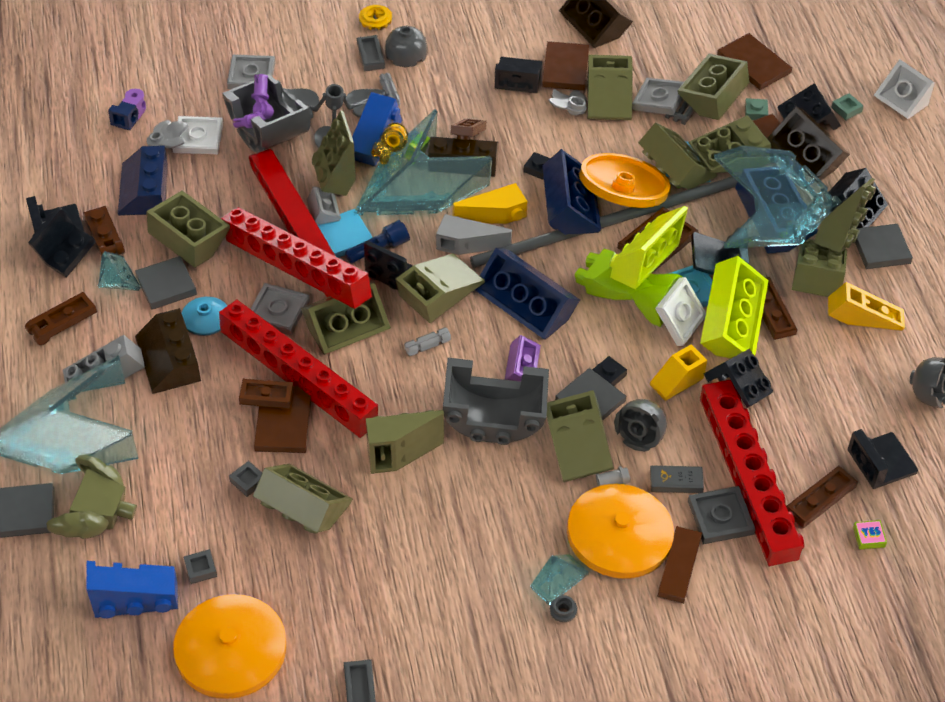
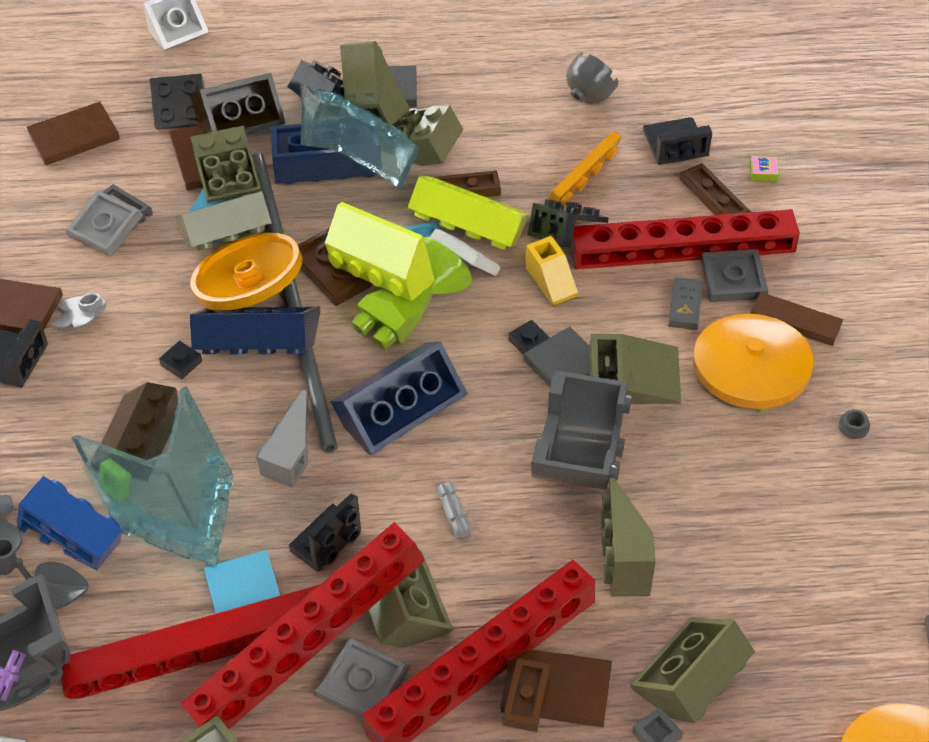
camera: 80 degrees left, 0 degrees up
light grey slope [307,186,341,225] -> none
olive slope [312,110,356,196] -> none
dark blue piece [345,219,410,263] -> none
clear yellow piece [371,122,408,165] -> none
olive slope [396,253,485,323] -> none
reddish brown plate [450,118,487,140] -> none
yellow slope [453,183,528,224] -> none
medium lavender slope [505,335,541,382] -> none
clear light blue slope [531,554,589,605] -> none
olive slope [587,55,633,120] -> none
light grey pin [596,466,630,486] -> none
dark grey cylinder [614,399,667,452] -> none
olive slope [678,54,749,120] -> none
black bracket [691,227,749,275] -> none
sand green plate [745,98,768,120] -> none
yellow slope [828,282,905,331] -> none
sand green plate [831,93,864,120] -> none
none -> light orange plate [549,130,622,206]

